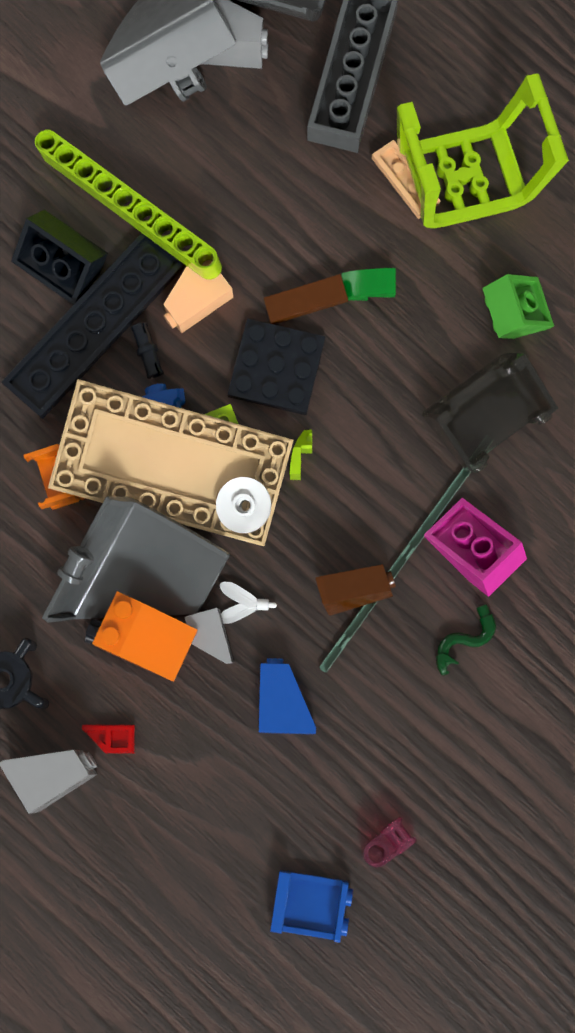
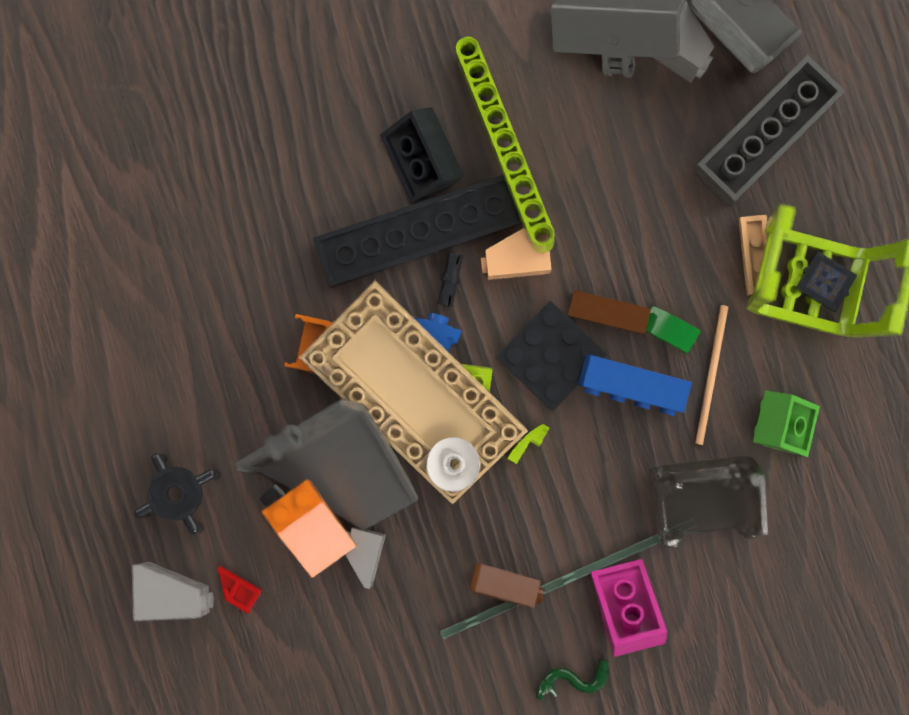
camera: 30 degrees right, 5 degrees up
white piece [220,582,277,624] -> none
blue slope [259,658,316,734] -> none
none -> blue brick [578,354,692,416]
none -> light nougat axle [695,305,728,445]
none -> piece [795,252,857,313]

